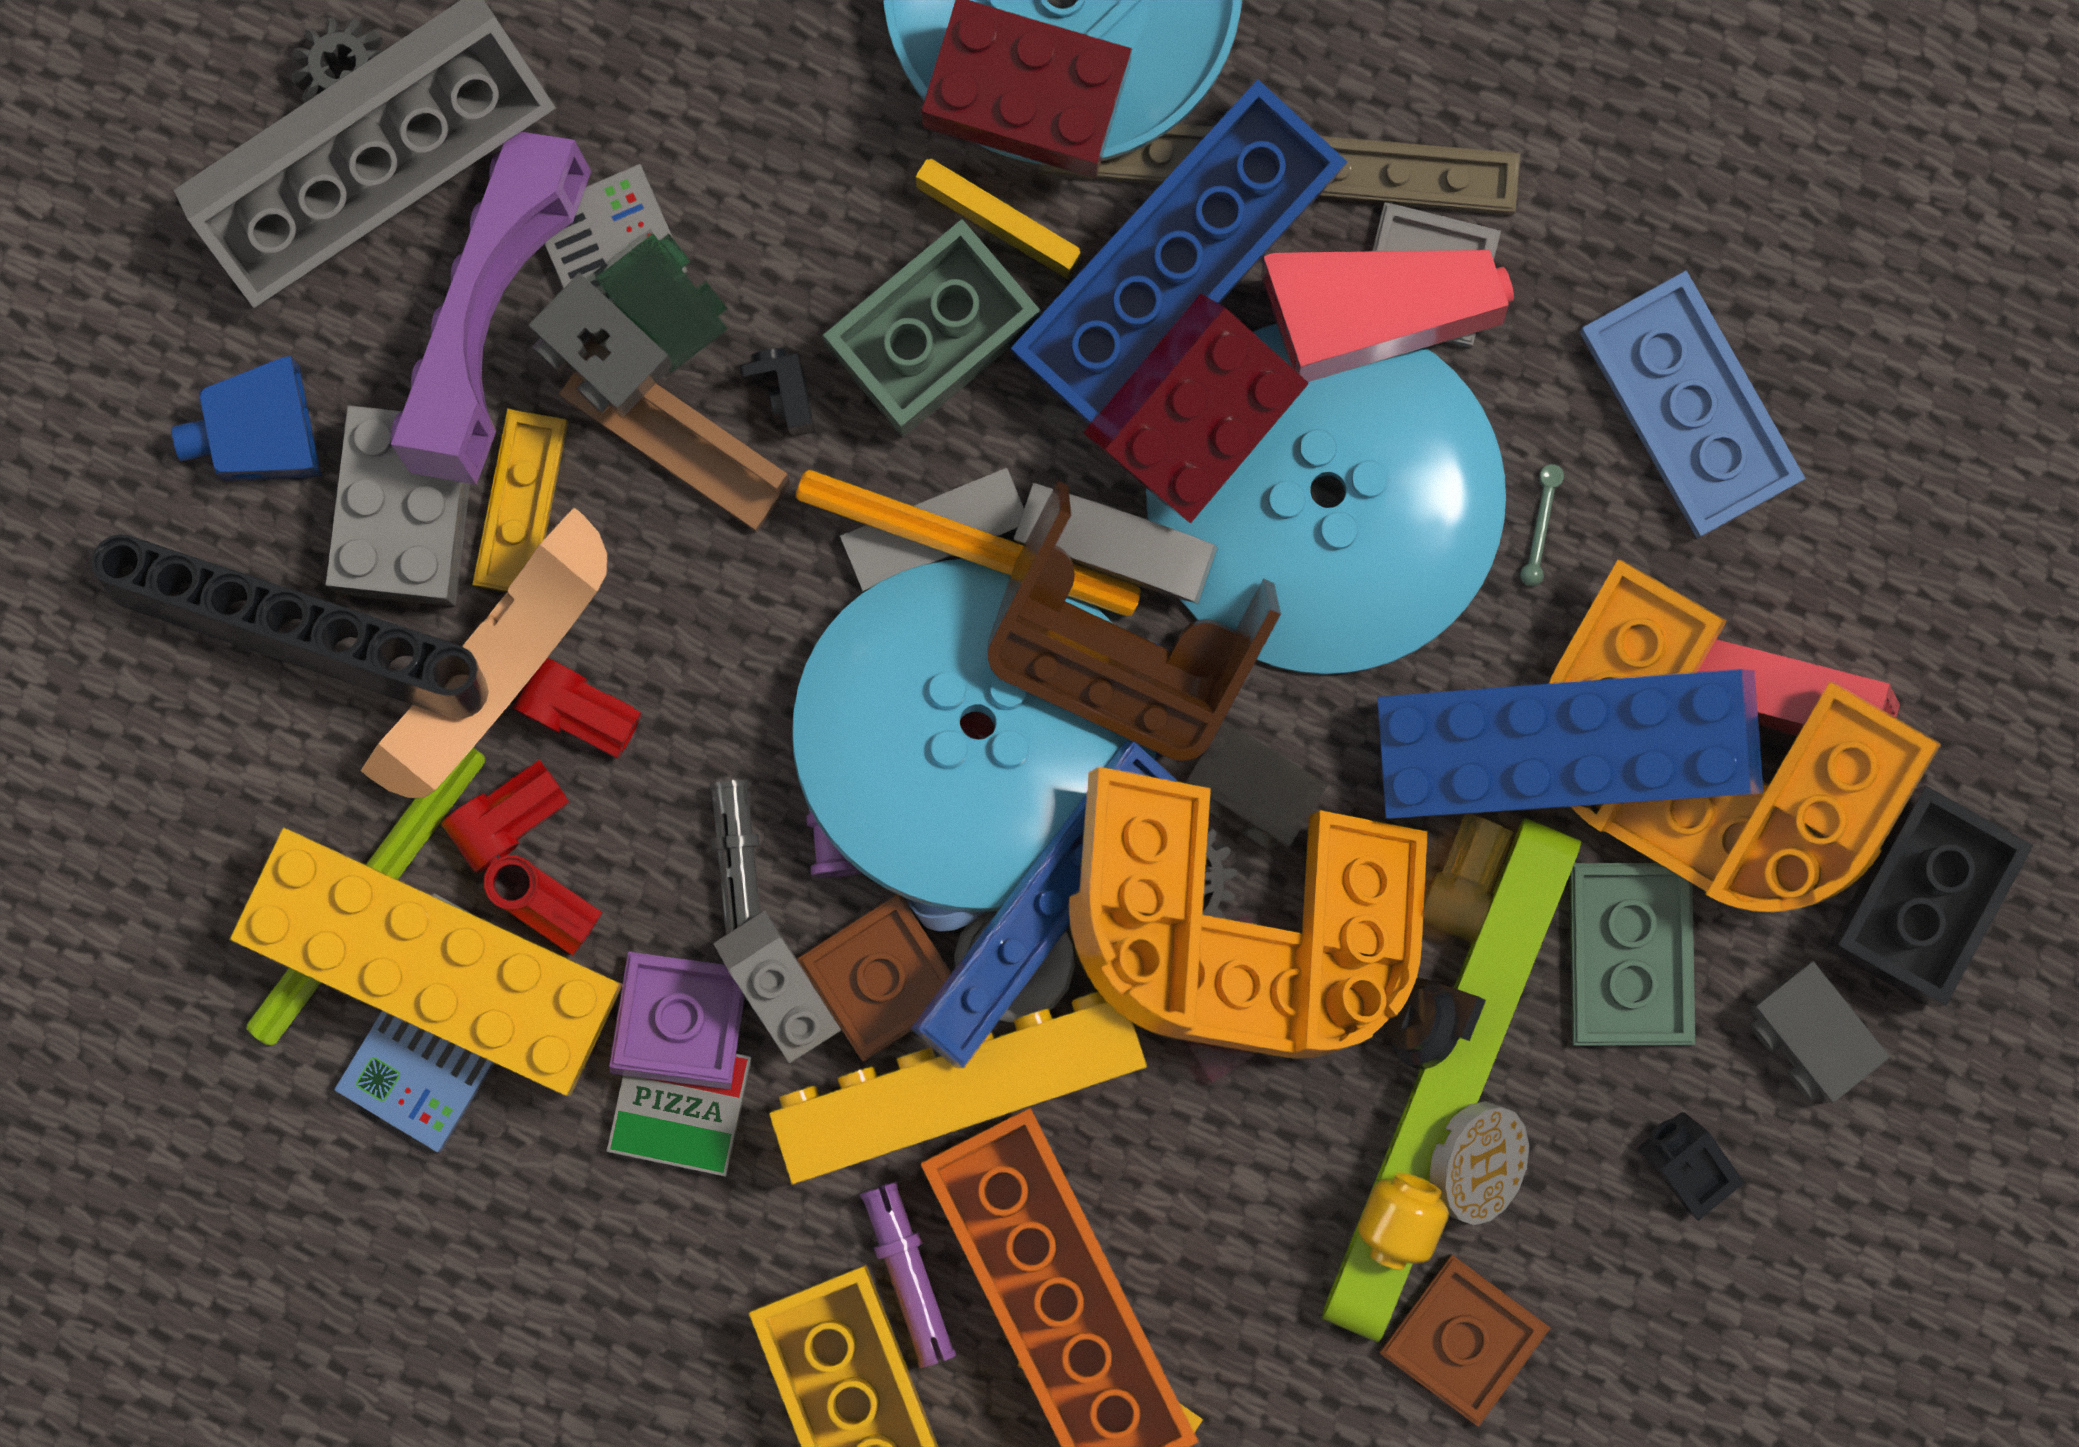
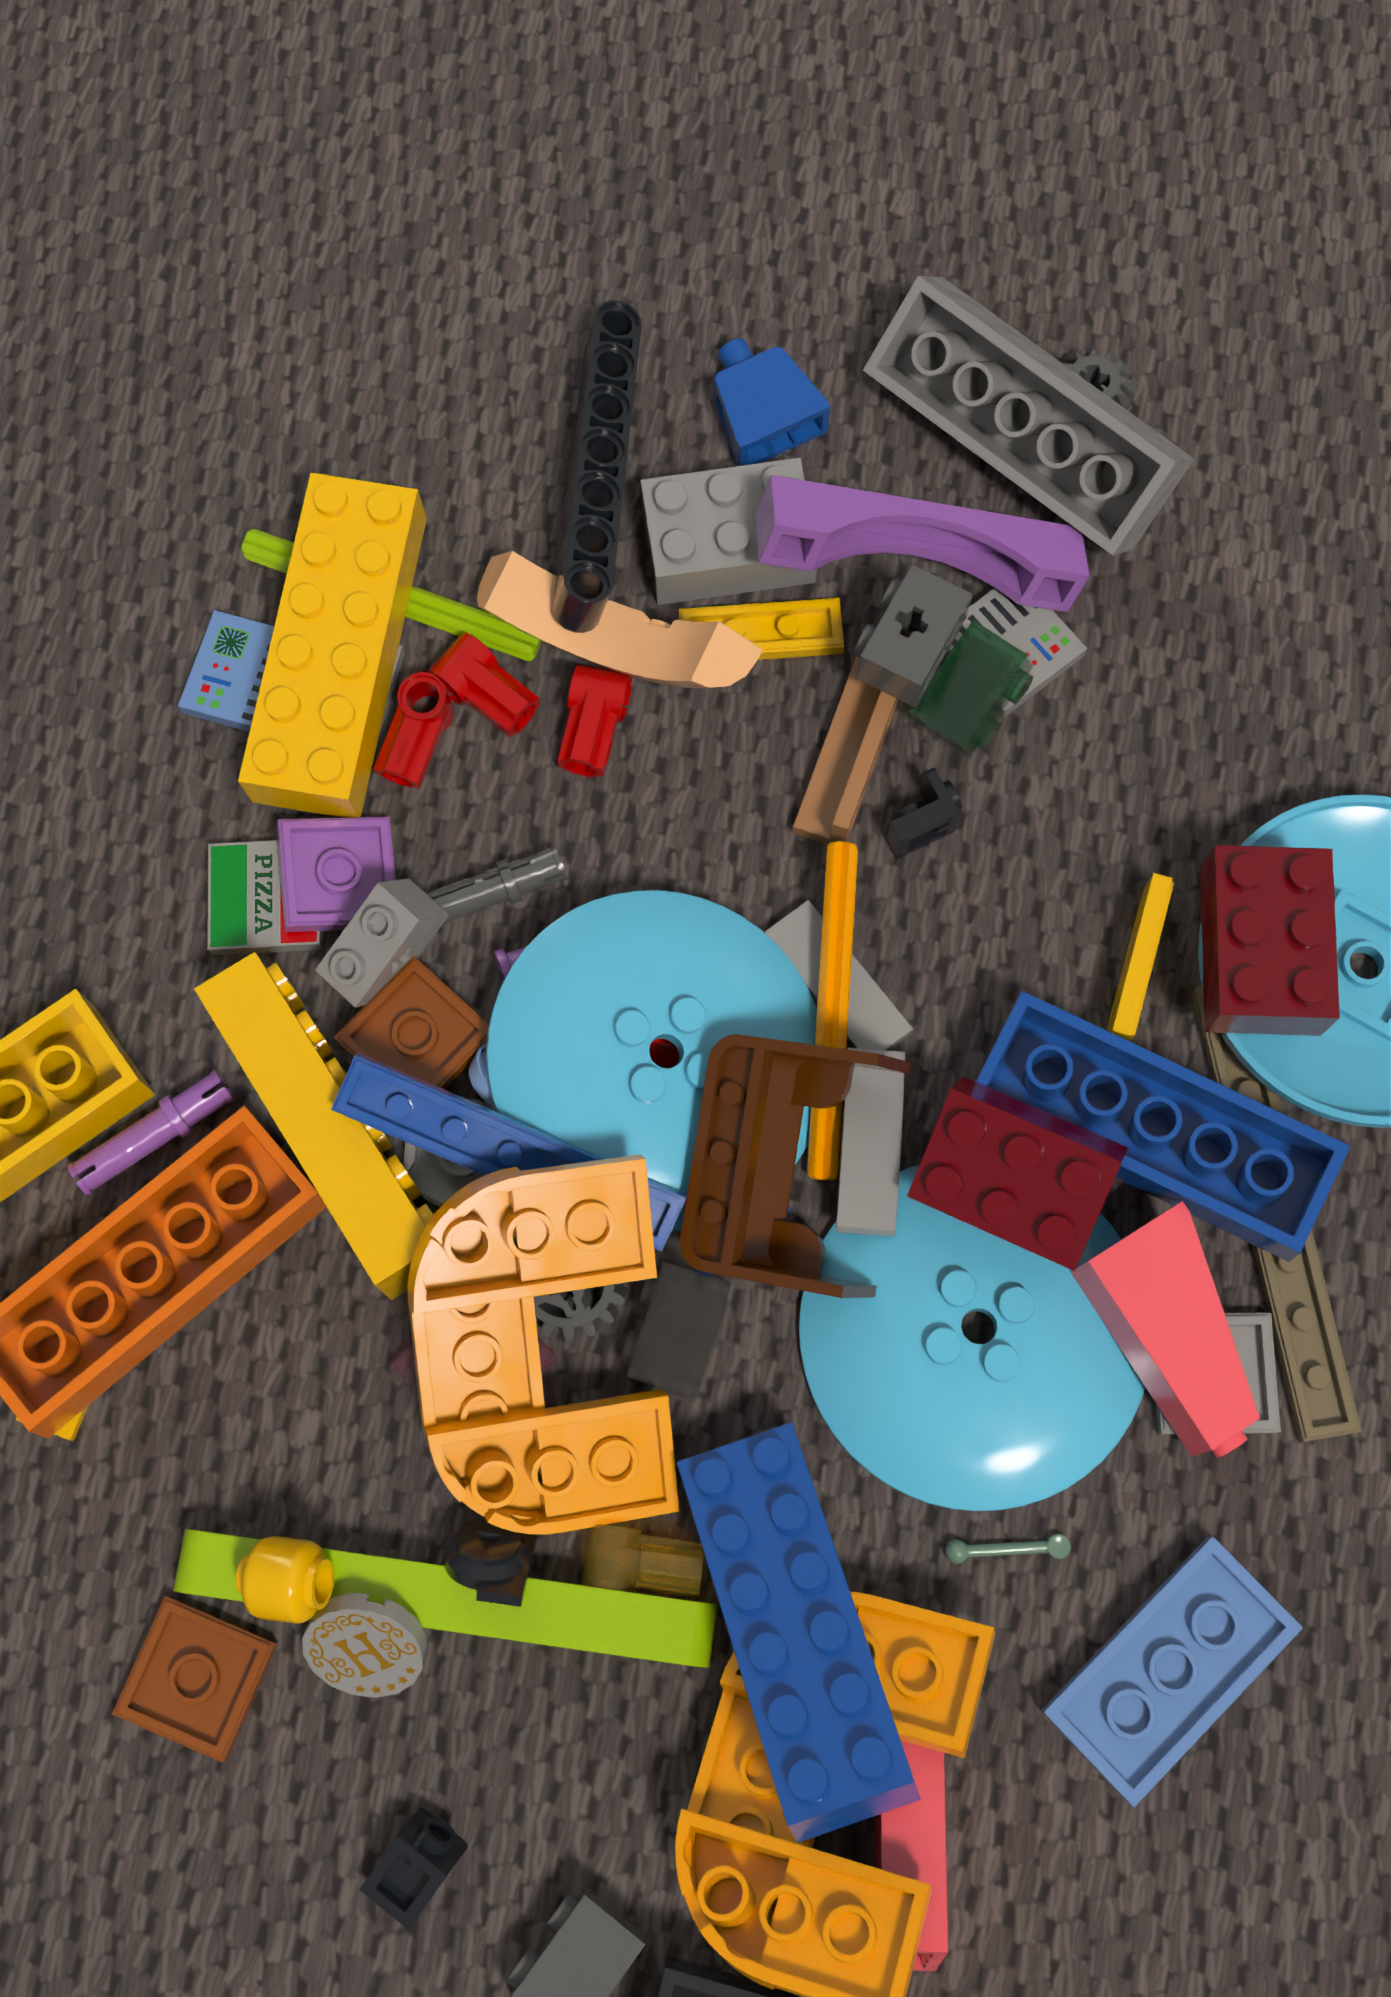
camera: 80 degrees right, 10 degrees down
sand green brick [823,219,1041,437] -> none
sand green tile [1569,863,1695,1046] -> none

